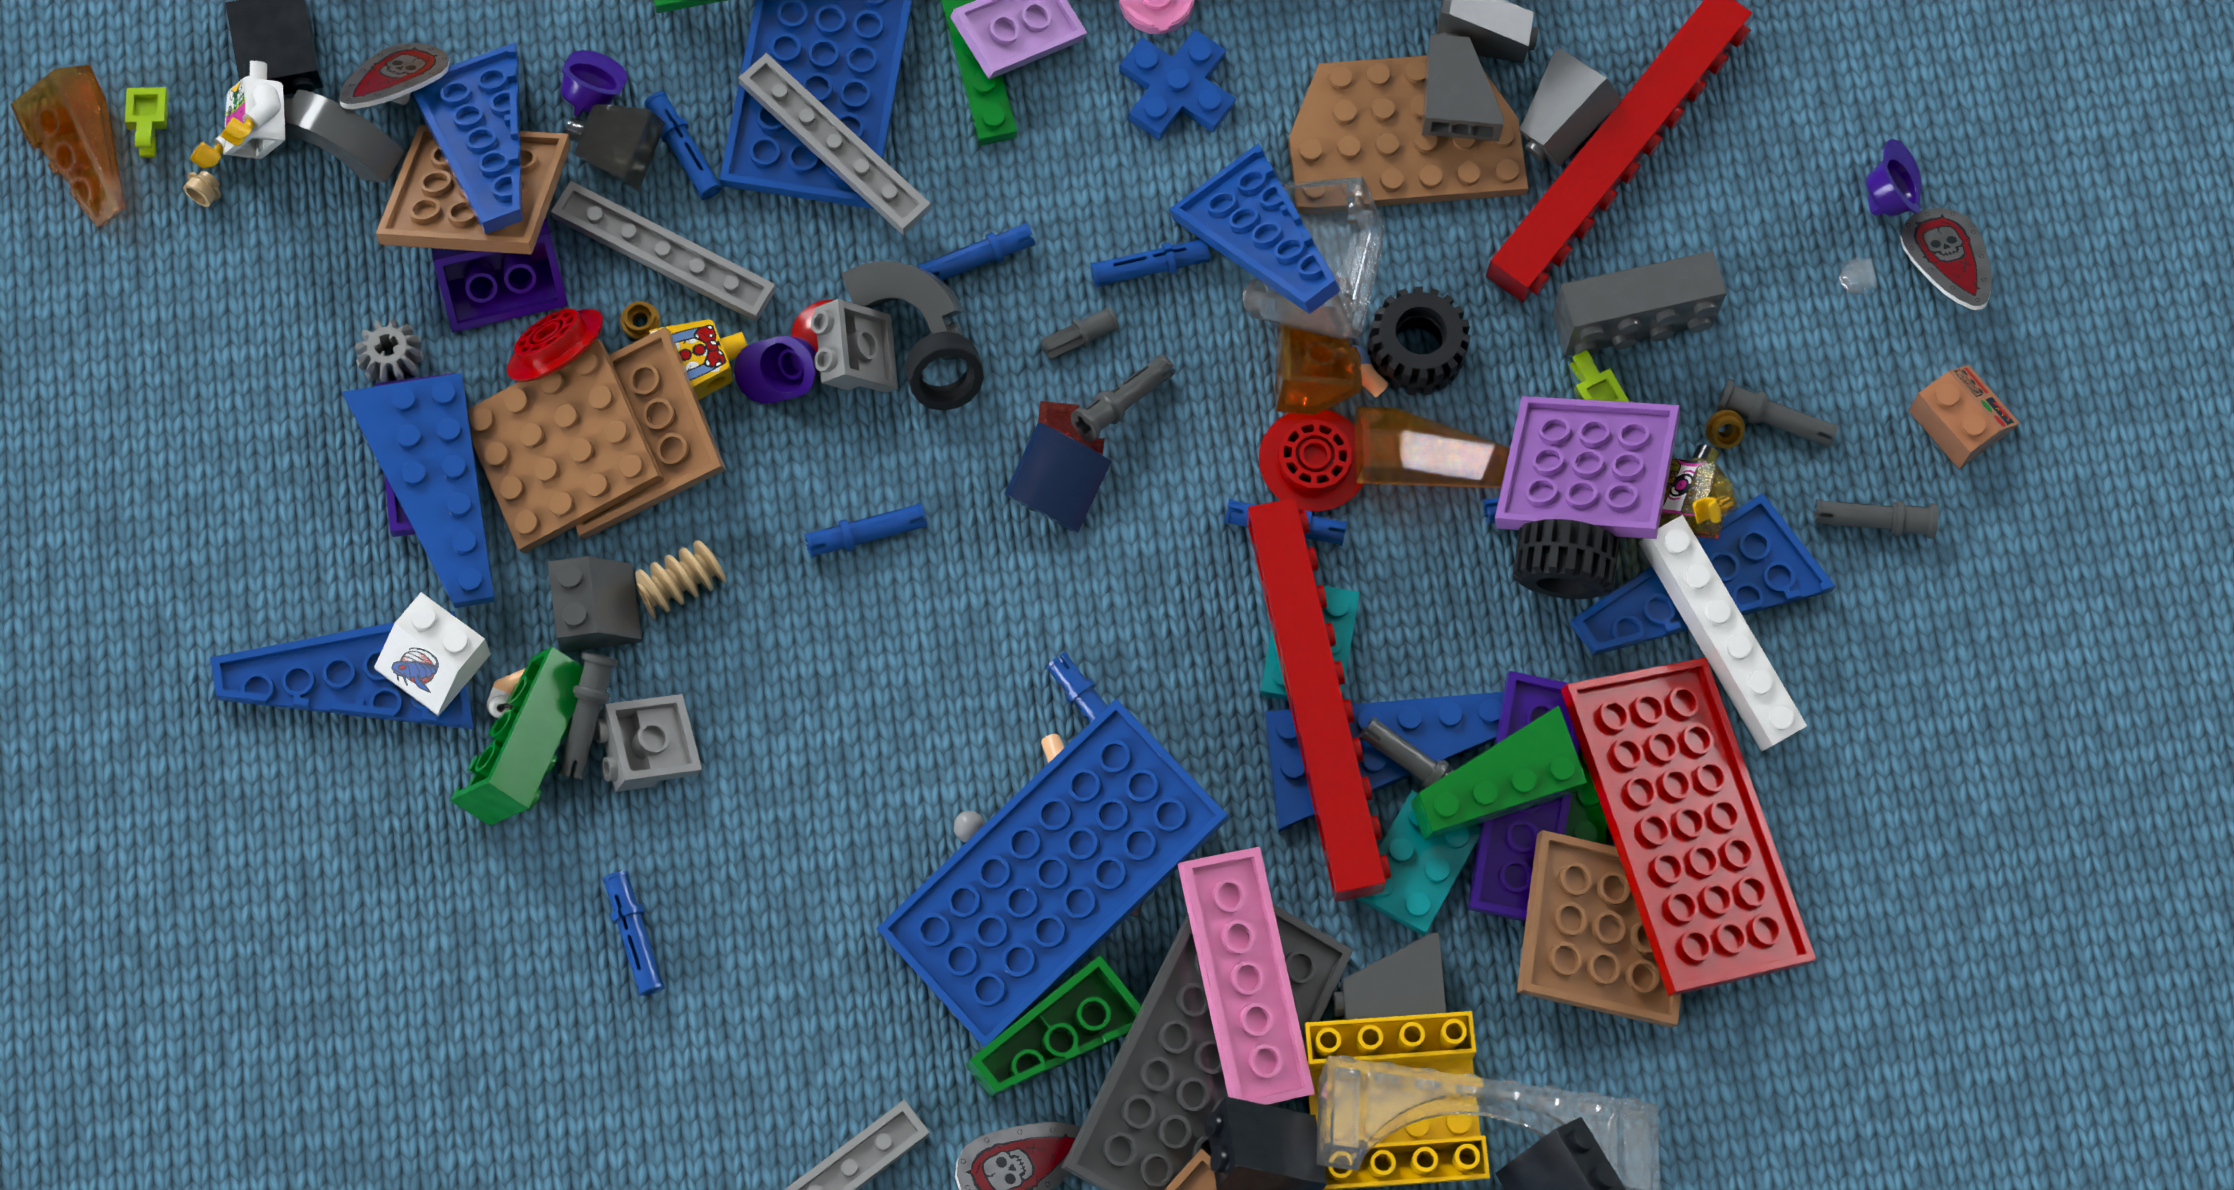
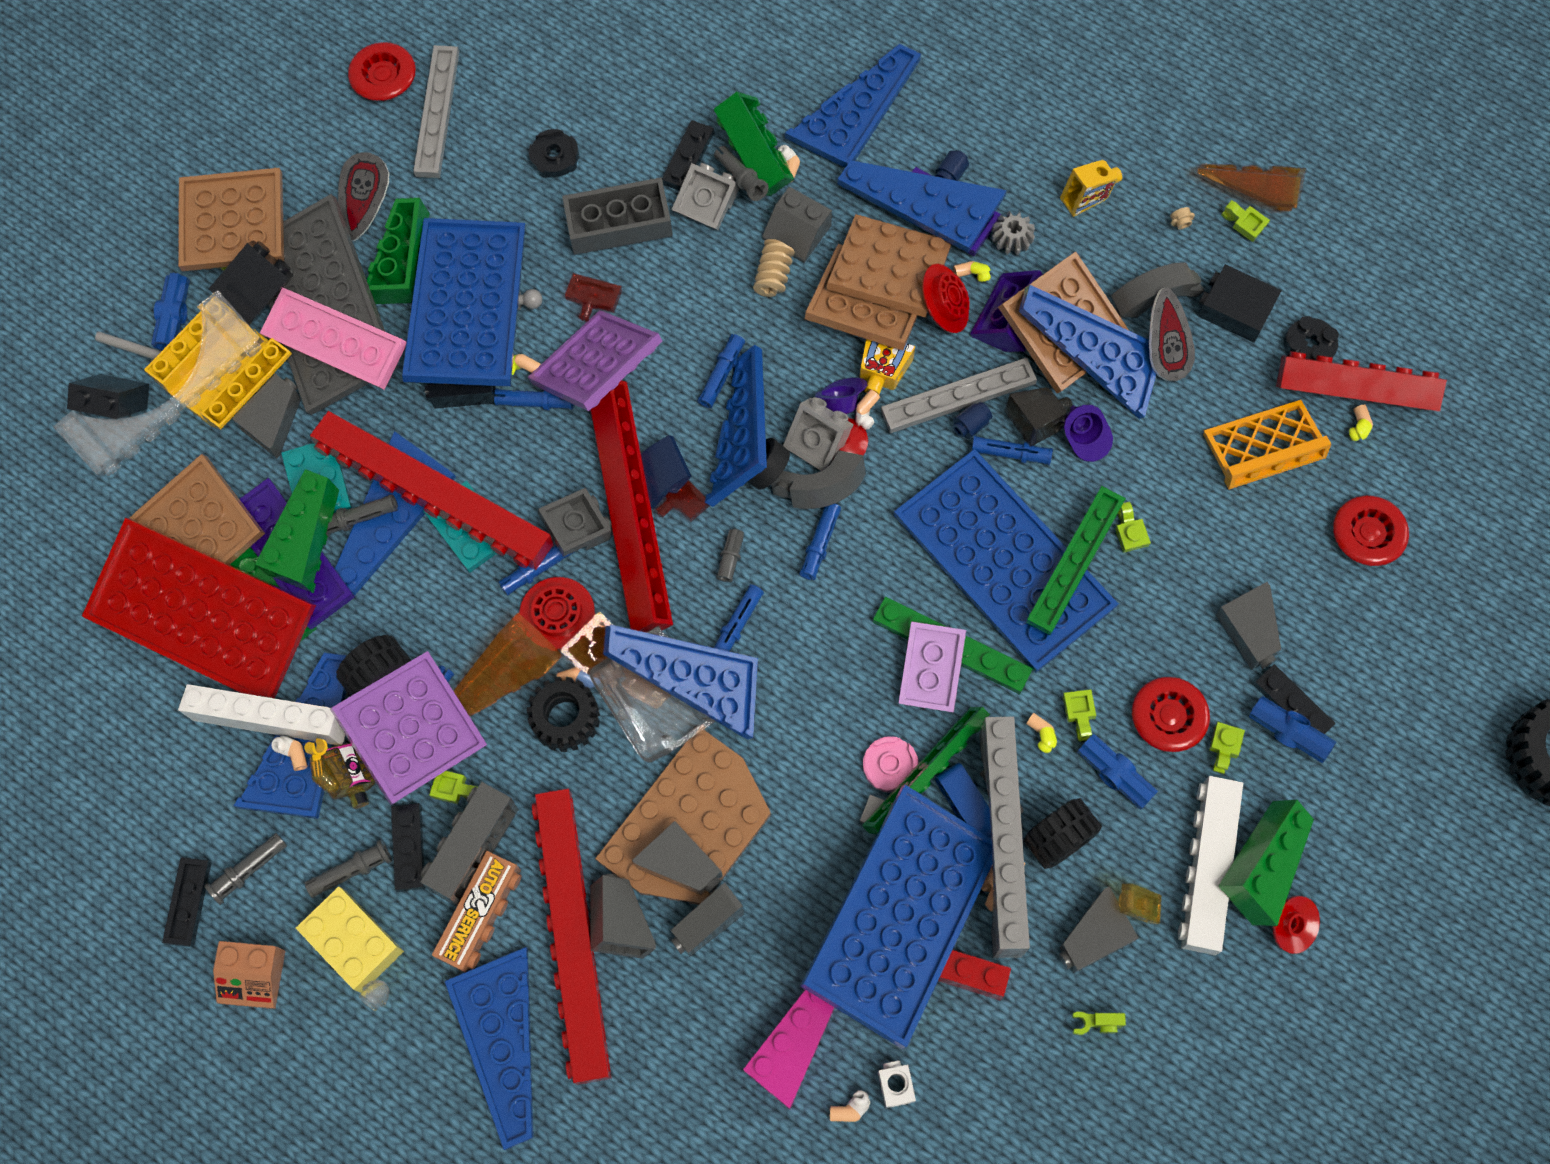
camera: 140 degrees right, 0 degrees up
white torso [190,61,285,169] -> none
white slope [374,592,491,716] -> none
blue pin [603,871,665,997] -> none
pearl gold plate [620,301,660,340] -> none
light grey plate [738,53,931,235] -> none
dark grey pin [1070,355,1175,442] -> none
blue plate [1119,30,1236,140] -> none
pearl gold plate [1705,410,1745,449] -> none
dark purple piece [1866,139,1921,217] -> none
shield [1900,208,1992,310] -> none
none -> black plate [162,857,212,947]
none -> arm [272,736,308,771]
none -> light yellow brick [296,887,404,993]
none -> black plate [391,803,426,892]
none -> brick [432,851,522,973]
none -> blue wing [445,947,533,1150]
none -> medium lavender plate [528,310,663,411]
none -> black plate [529,129,579,178]
none -> dark grey plate [538,488,612,557]
none -> dark grey brick [562,177,673,255]
none -> clear red plate [565,273,622,321]
none -> red brick [591,380,673,635]
none -> black plate [662,120,714,191]
none -> blue wing [705,345,767,507]
none -> arm [855,389,880,430]
none -> dark blue brick [935,150,969,181]
none -> arm [953,261,991,282]
none -> dark blue brick [953,402,992,439]
none -> yellow torso [1060,160,1122,217]

